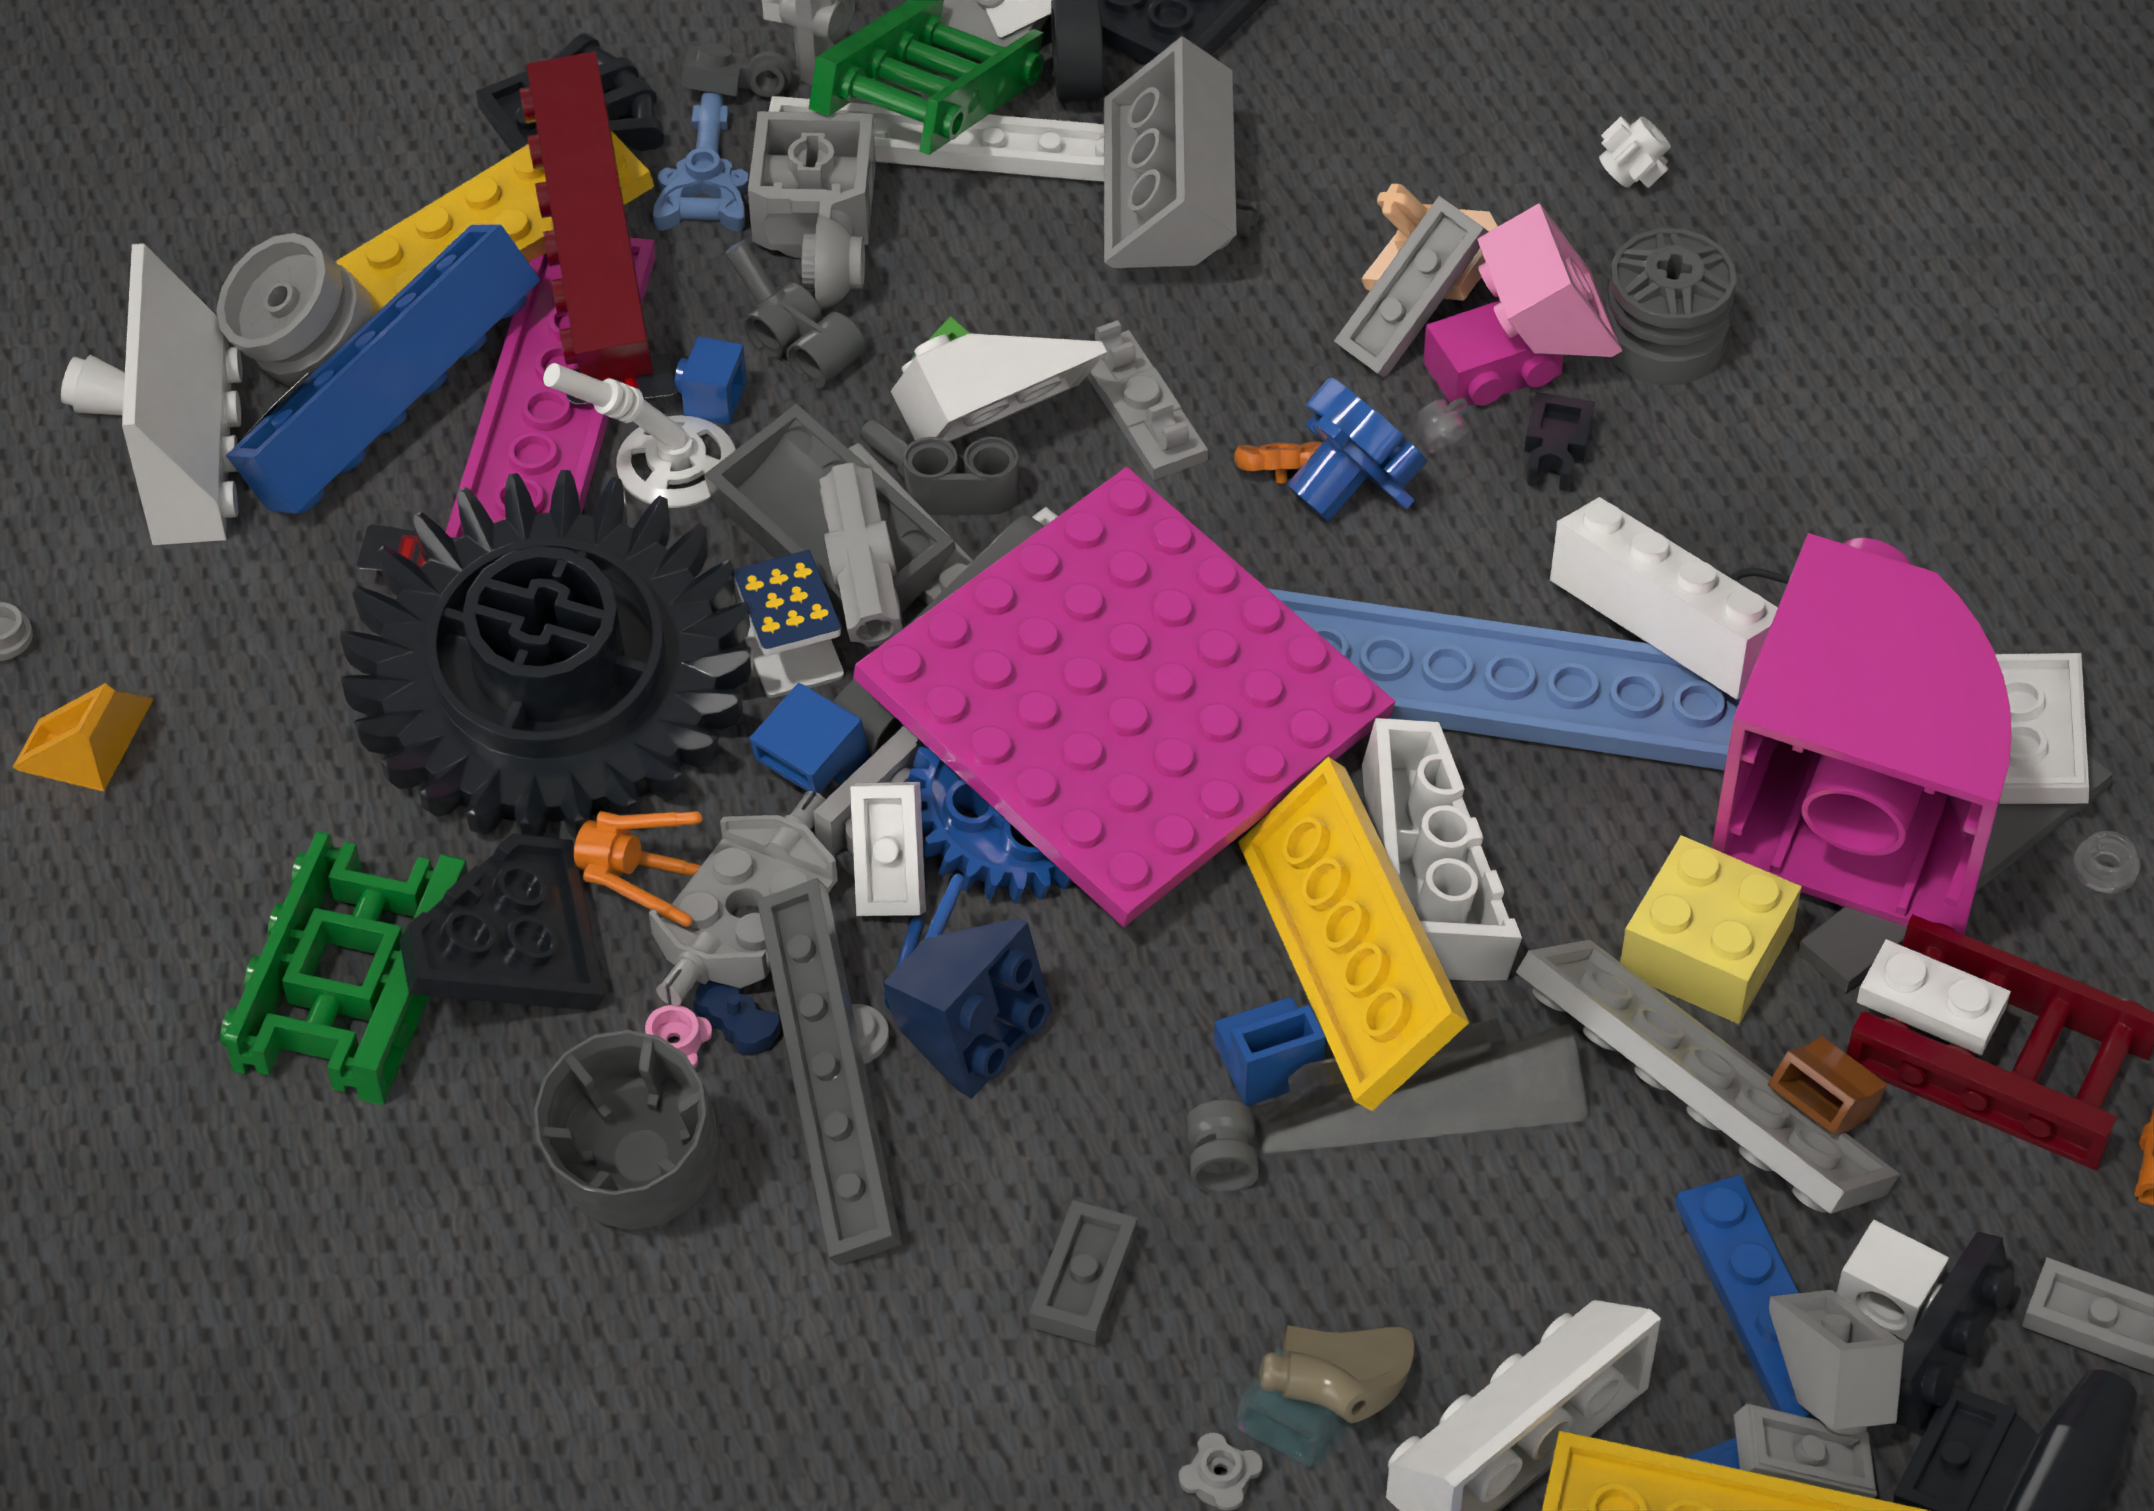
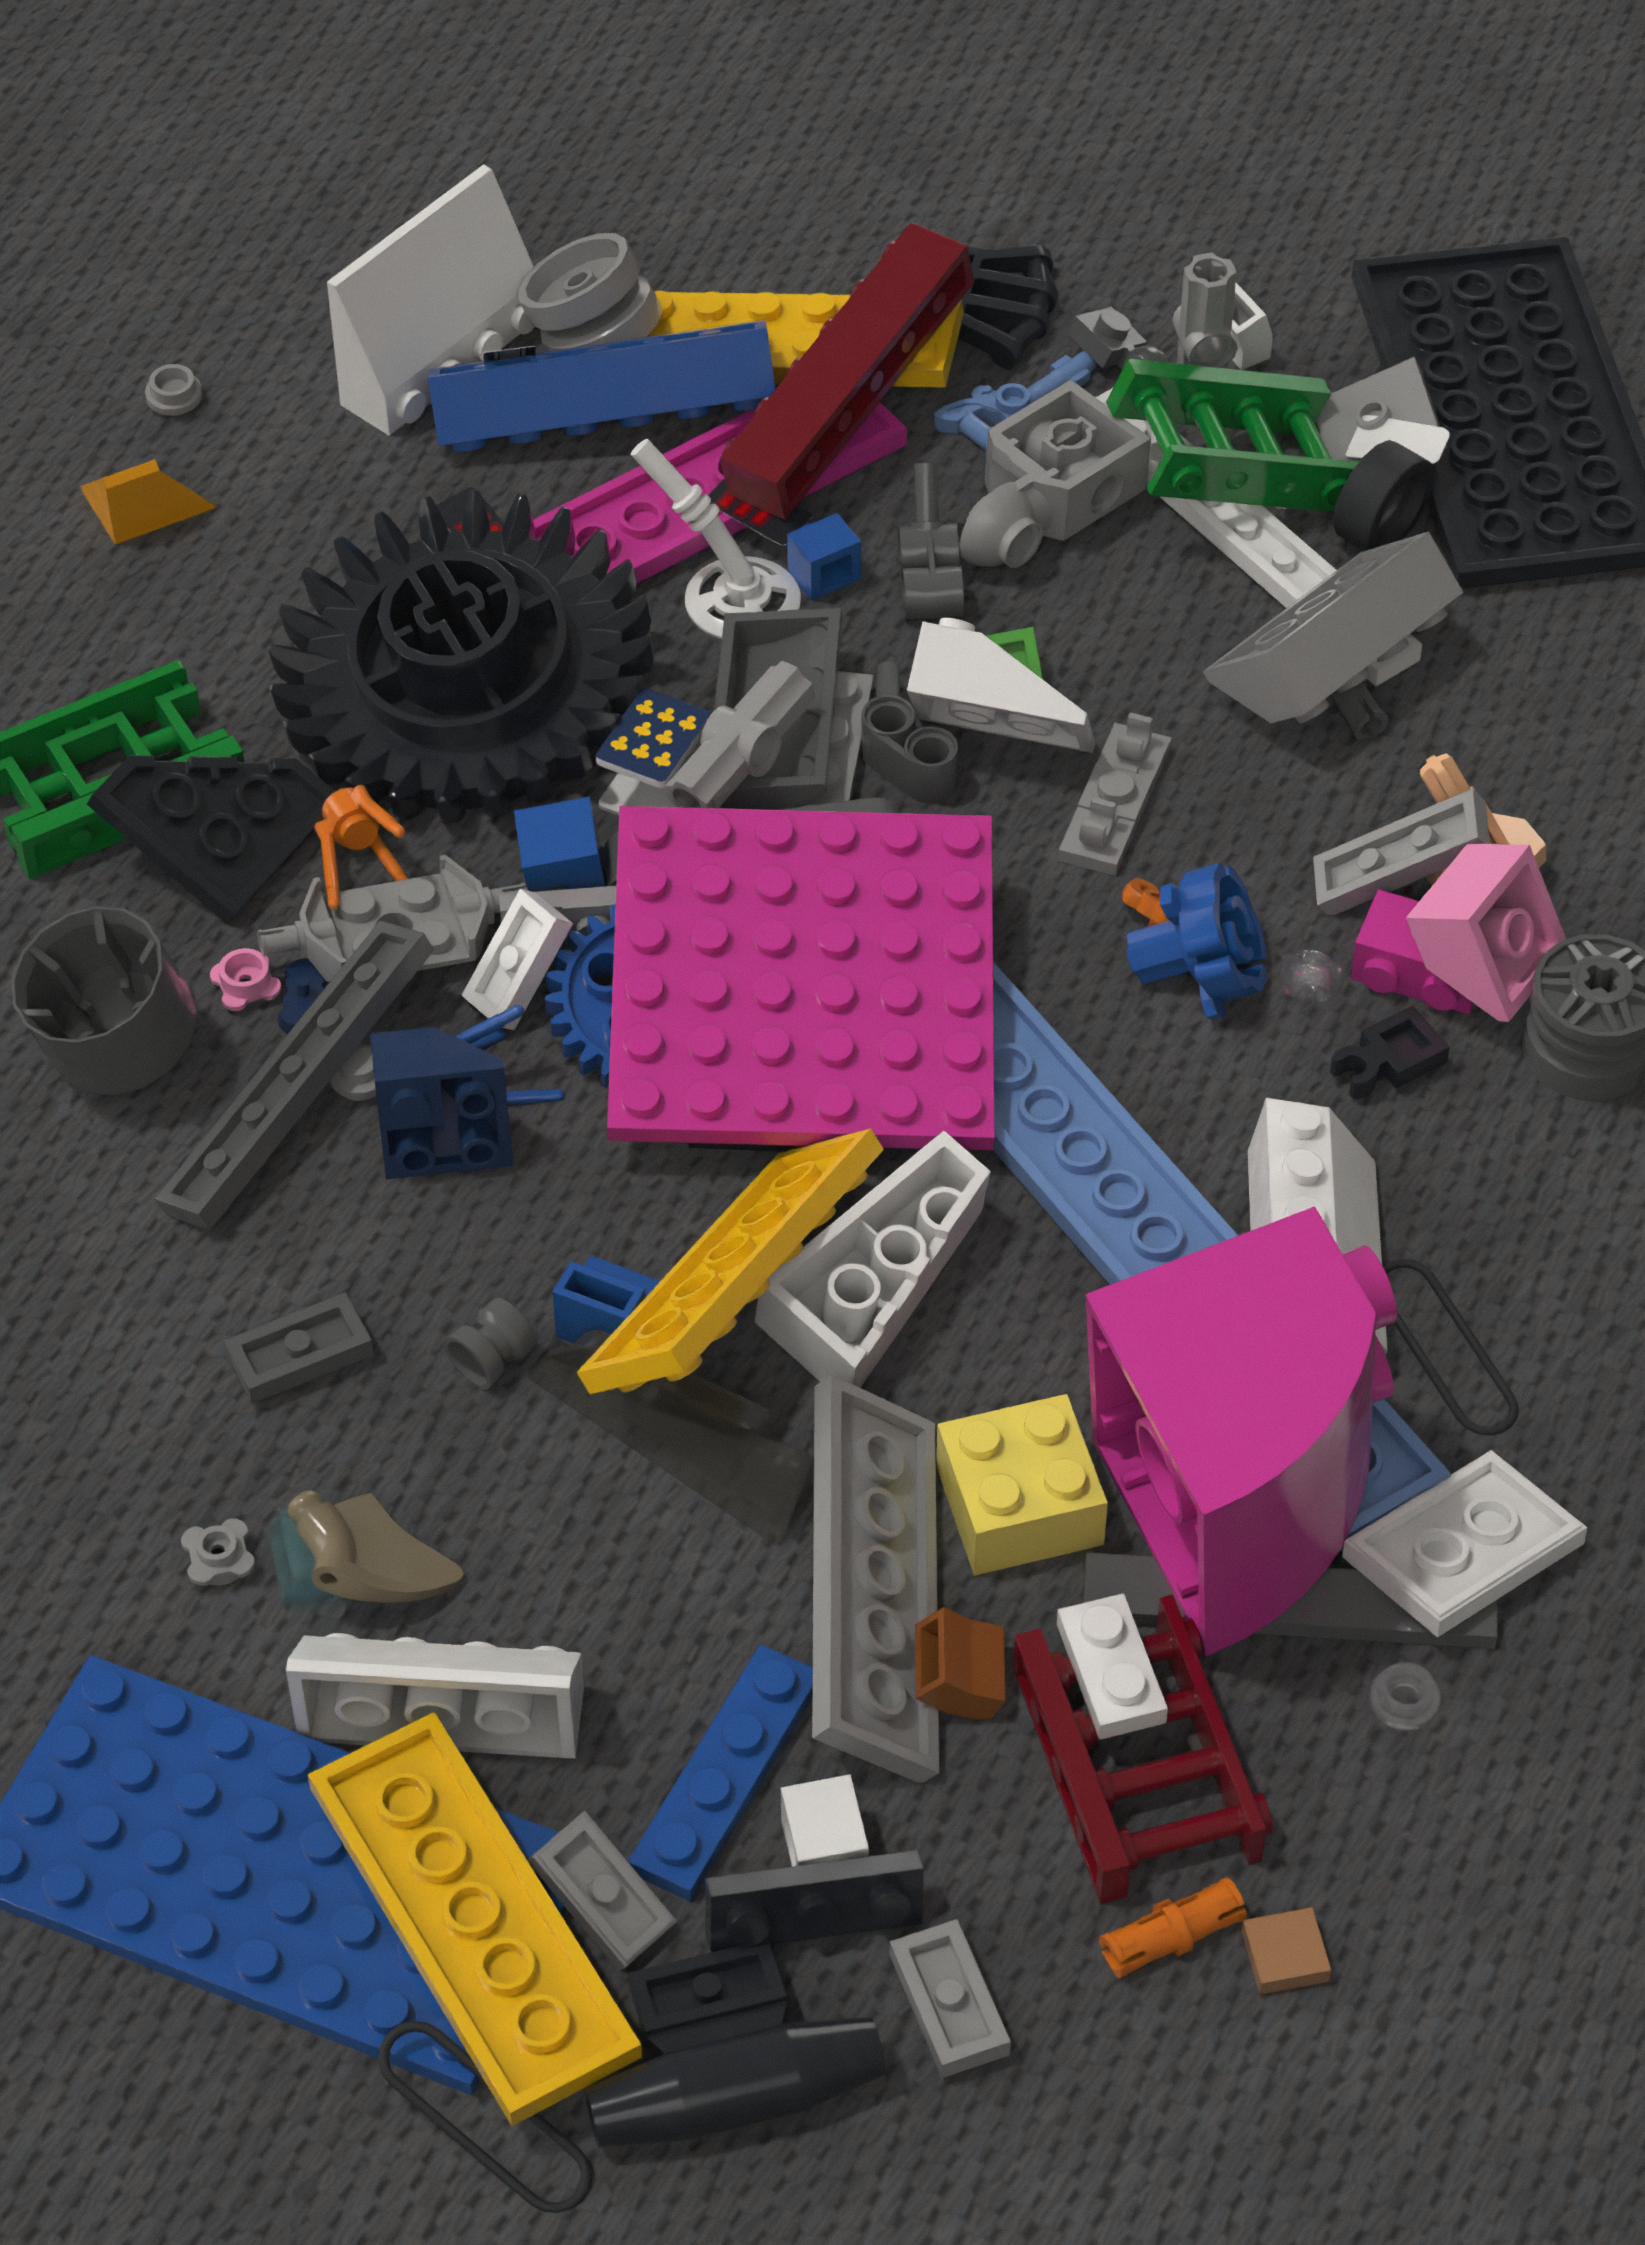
camera: 45 degrees right, 0 degrees up
light grey slope [1769,1290,1904,1435] -> none

